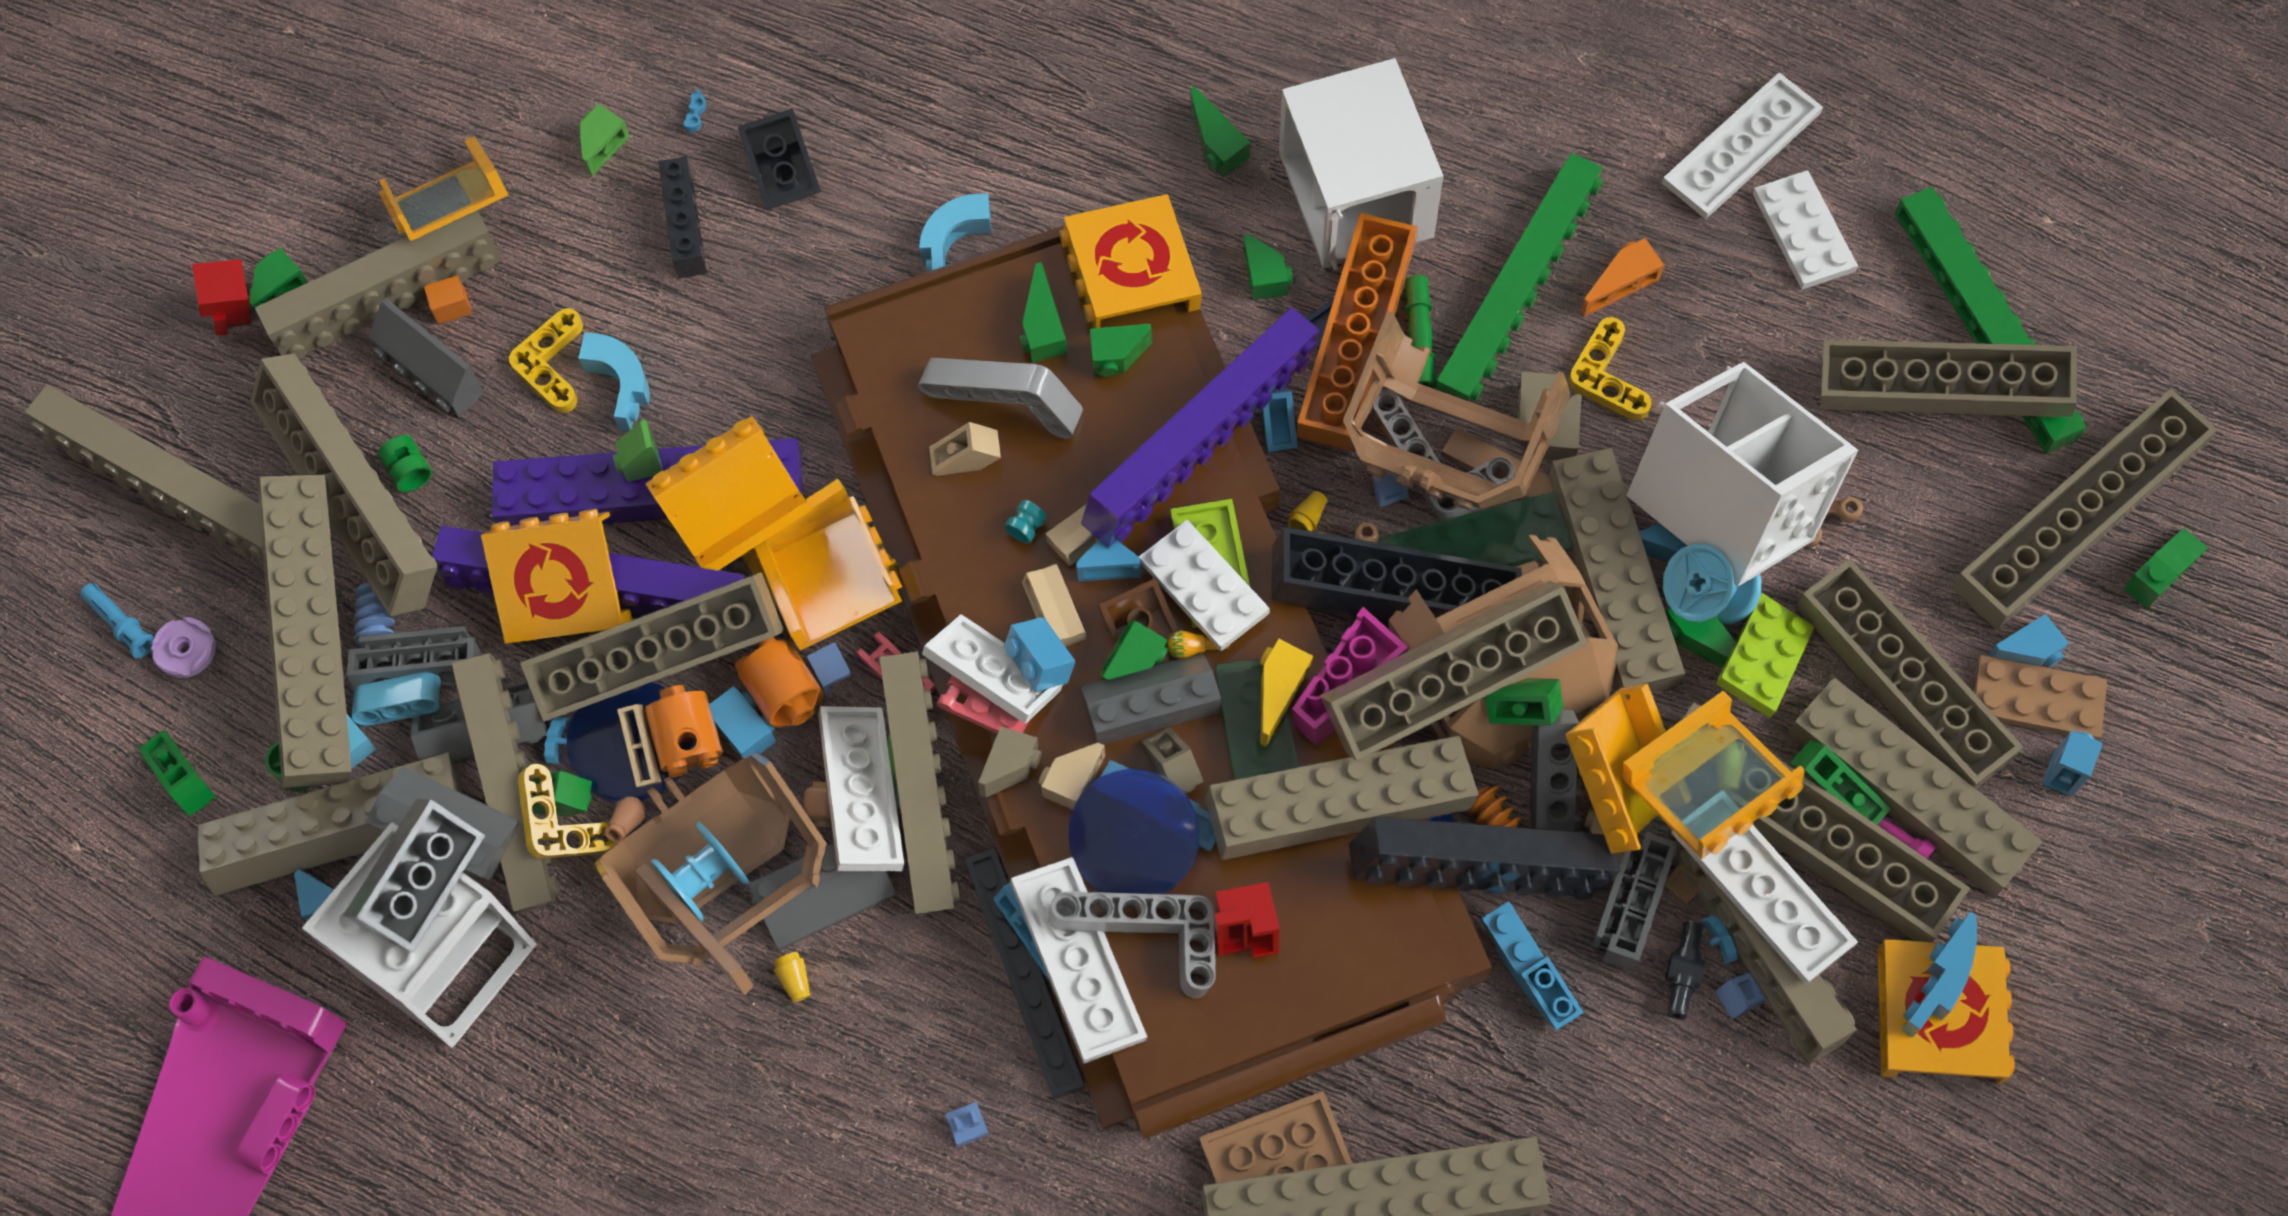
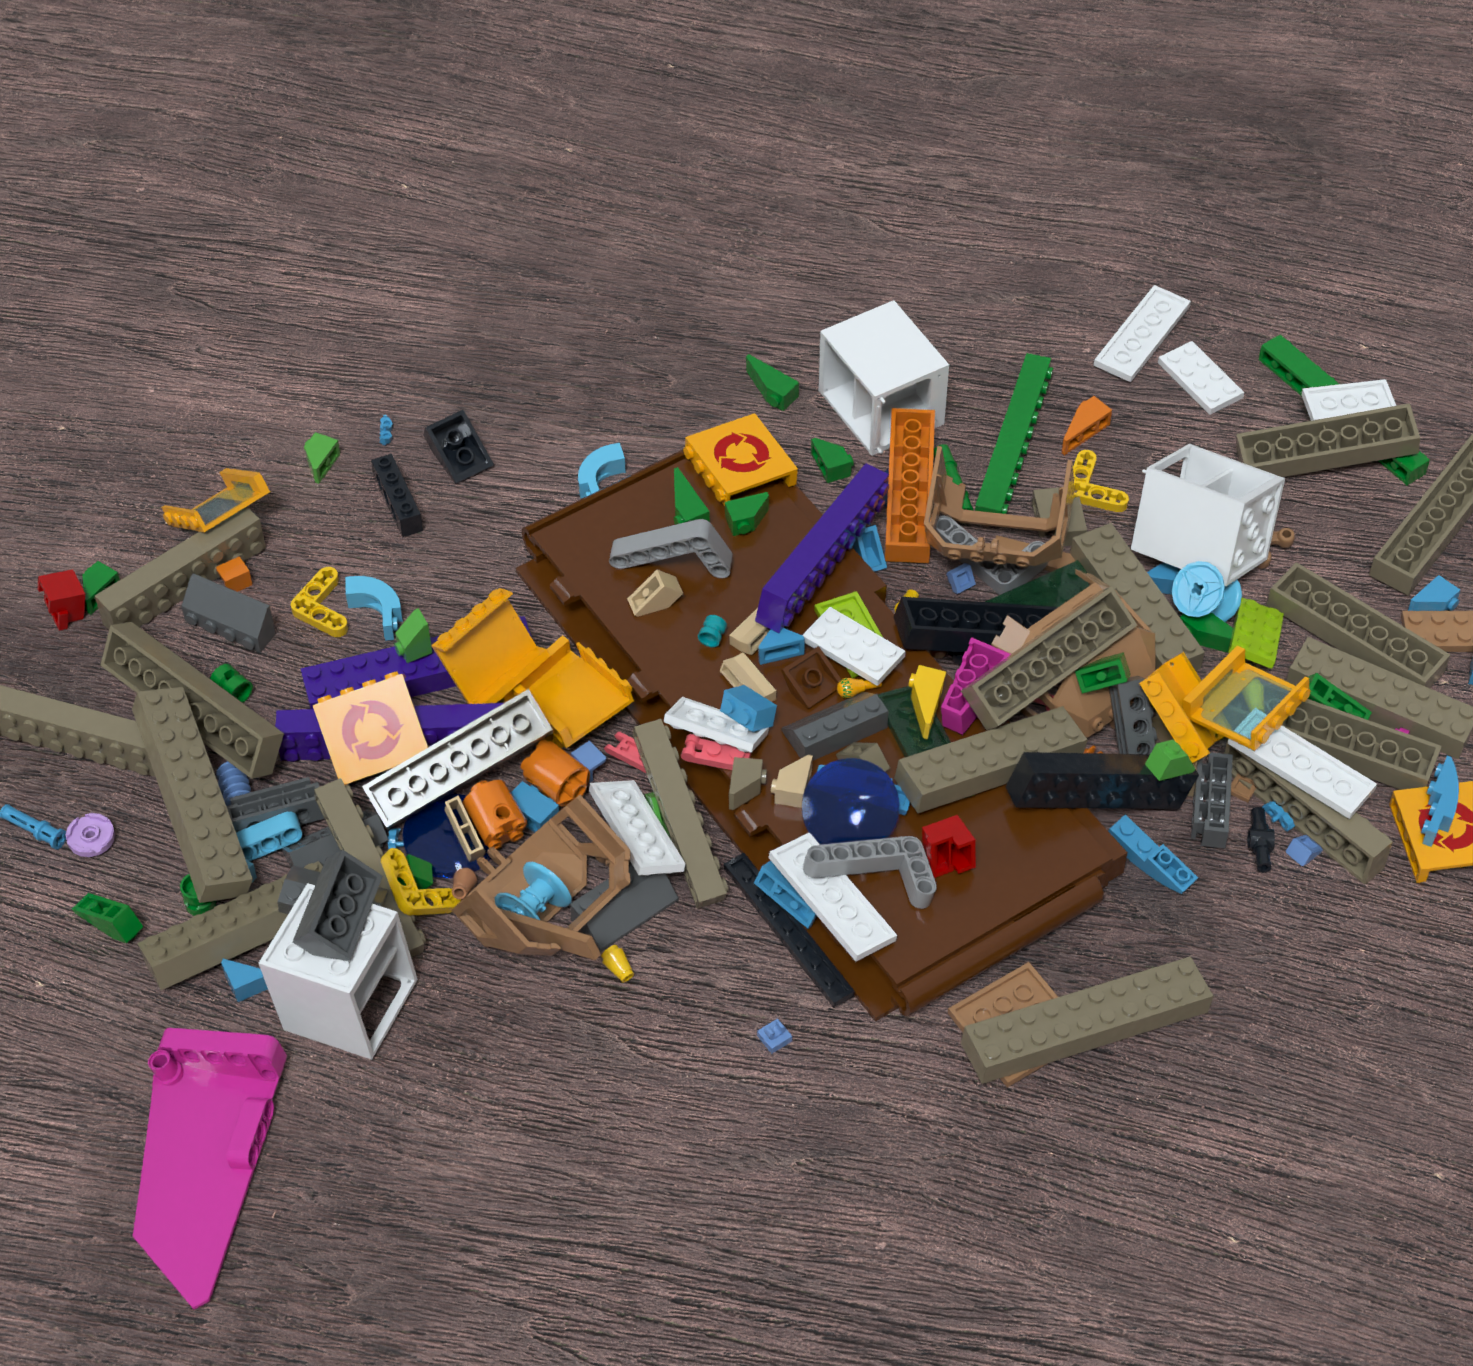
camera: 15 degrees left, 15 degrees down
green slope [1098,620,1168,680] -> none
none -> bright green slope [1145,740,1195,781]
none -> white plate [1301,379,1396,421]

